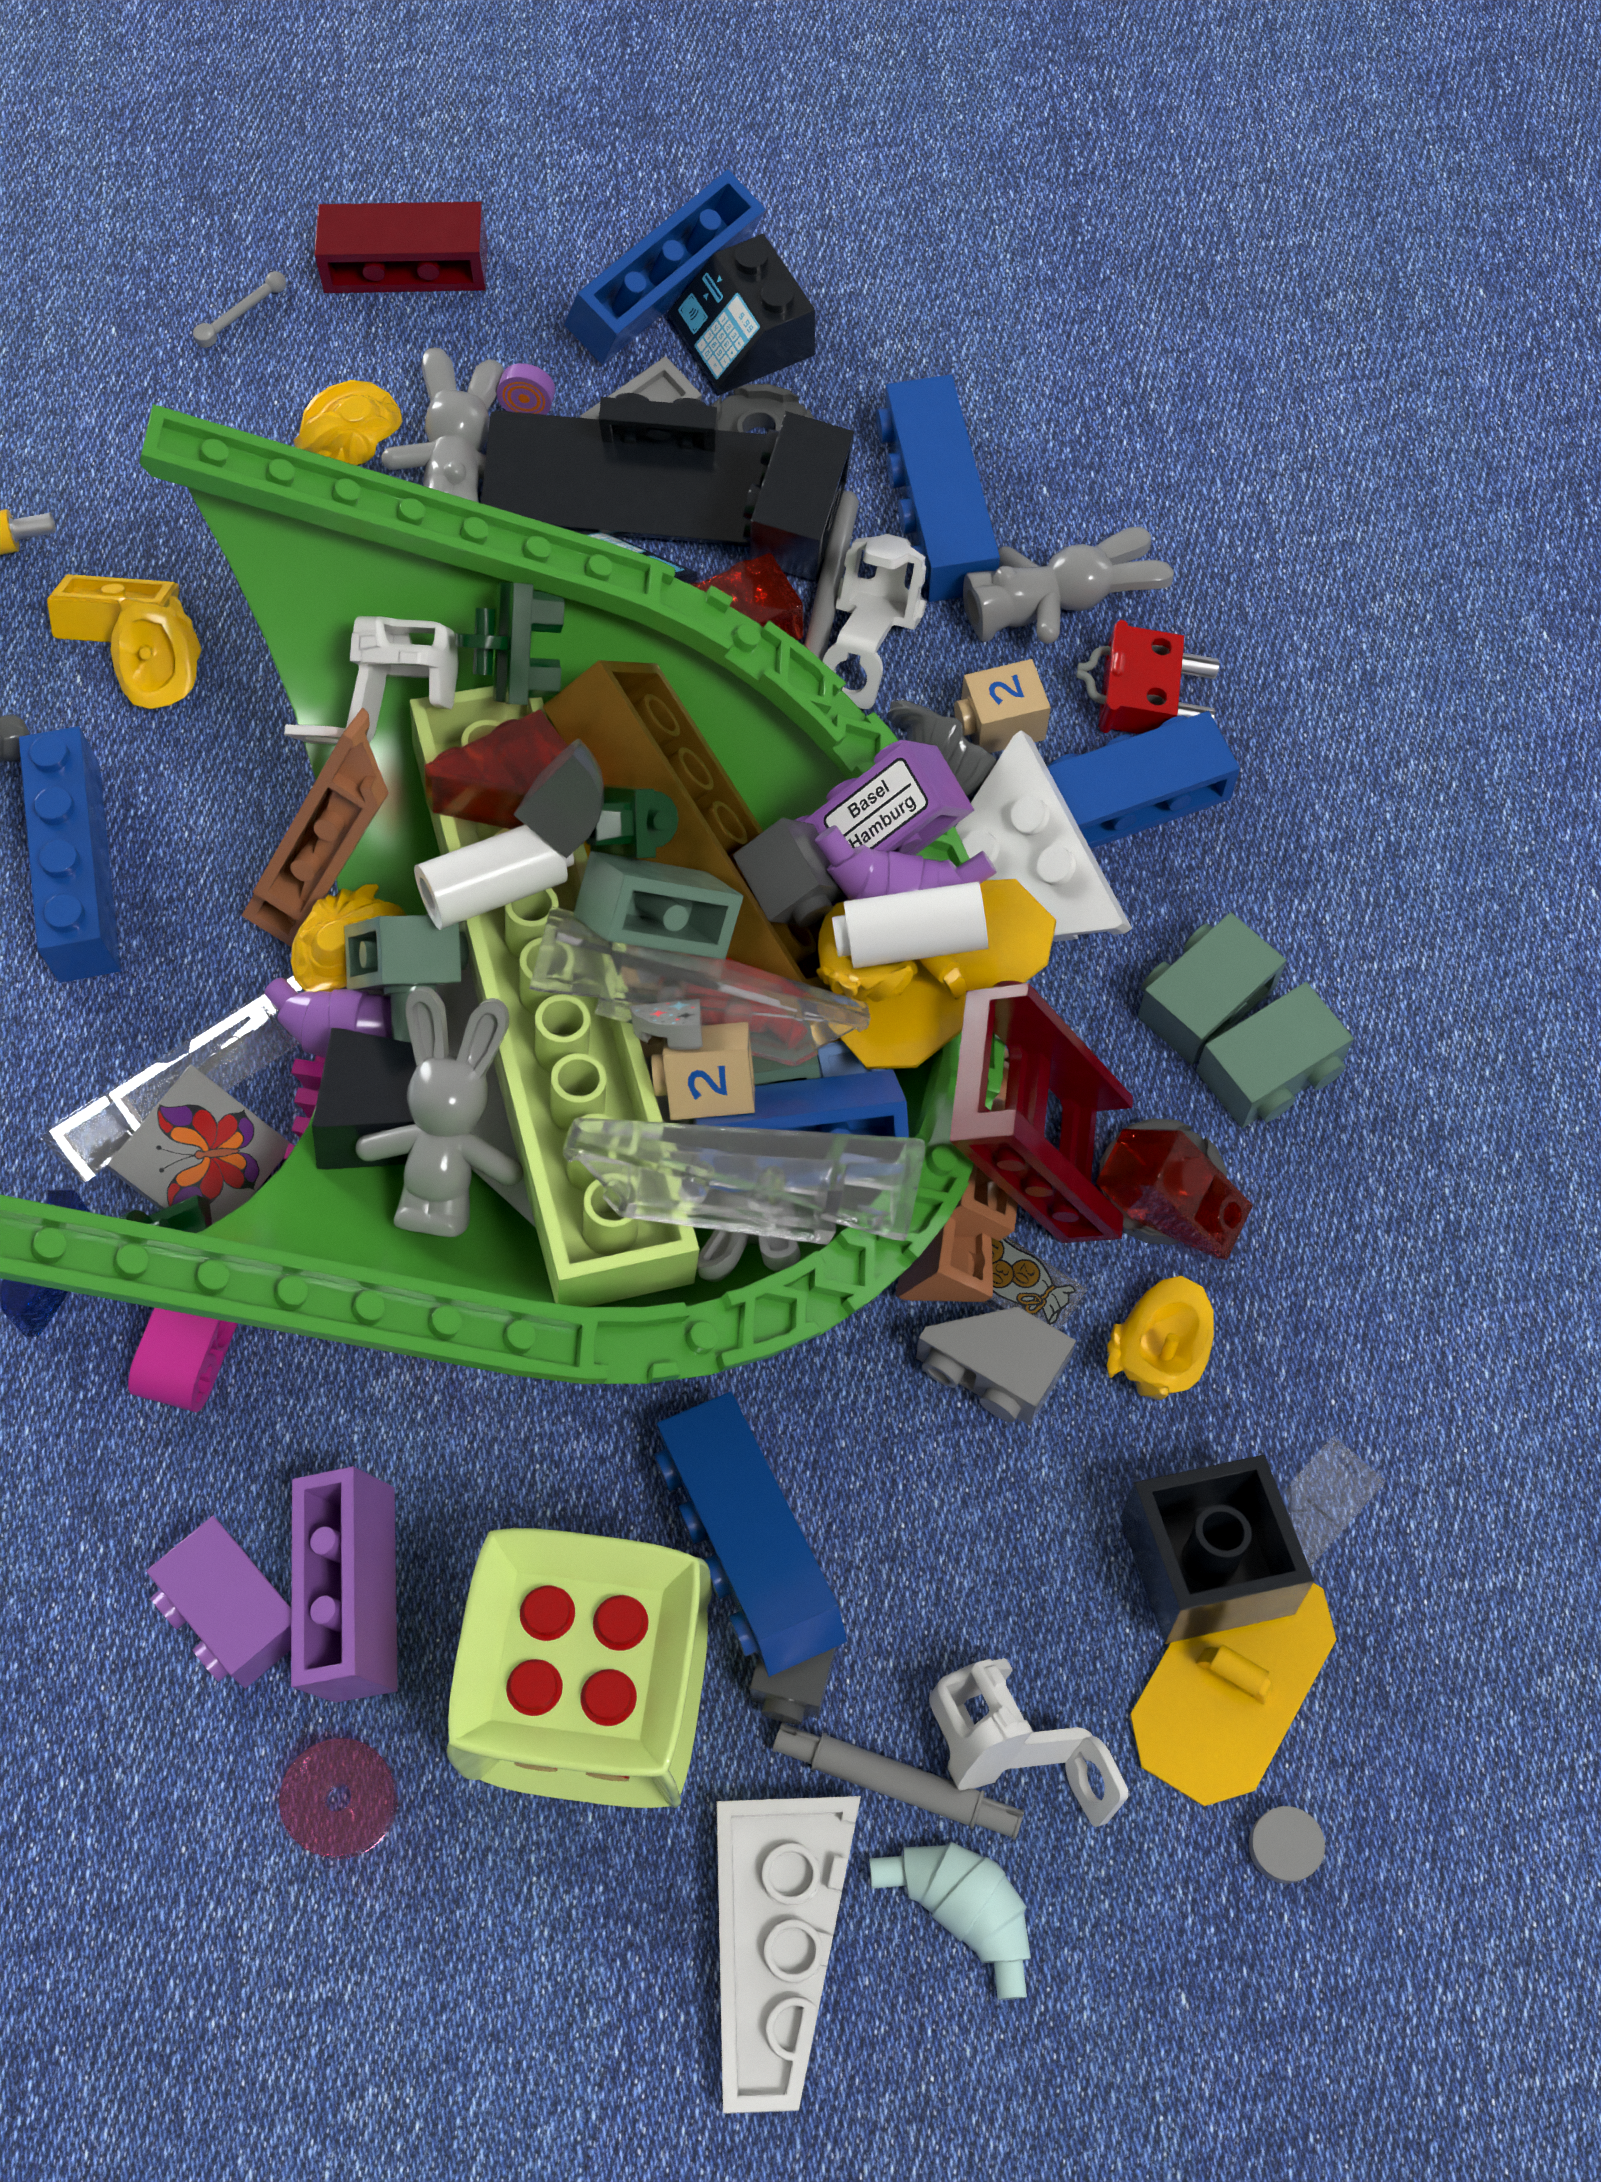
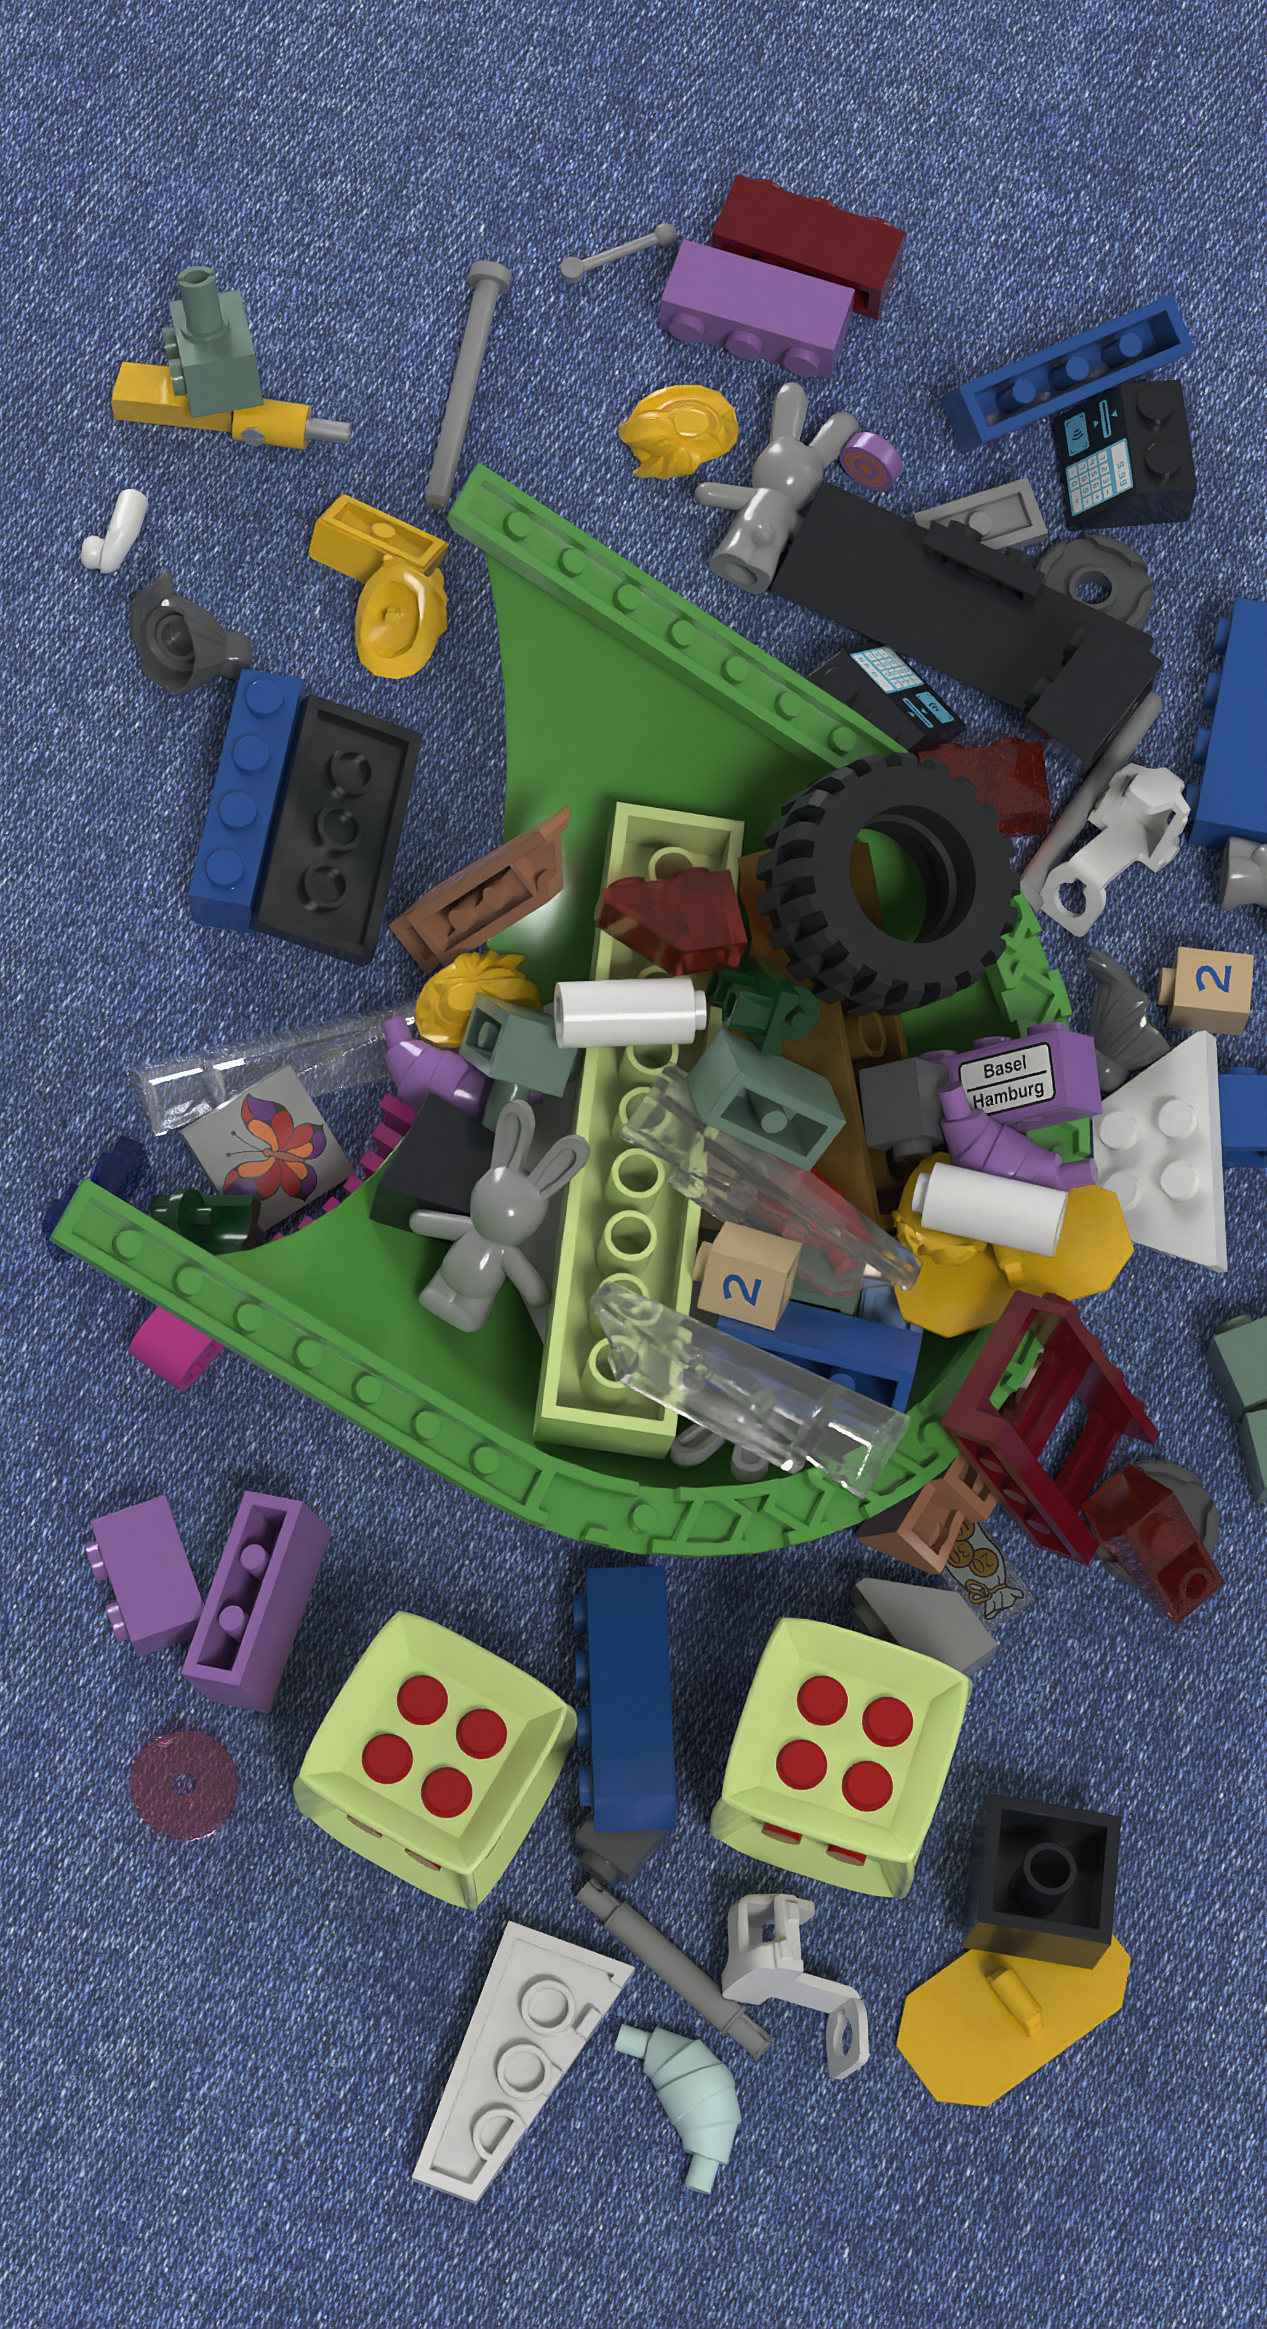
camera: 20 degrees right, 5 degrees up
white piece [284,616,459,744] -> none
dark green hips [455,582,565,705] -> none
dark grey brick [513,739,604,858] -> none
light grey tile [630,999,703,1050] -> none
yellow hat [1107,1276,1214,1400] -> none
light grey tile [1249,1806,1325,1884] -> none
clear tile [1286,1435,1386,1568] -> none
none -> black plate [249,694,423,968]
none -> light grey bar [425,261,512,510]
none -> medium lavender brick [660,239,855,379]
none -> yellowish green piece [710,1617,973,1899]
none -> black tyre [756,752,1021,1017]

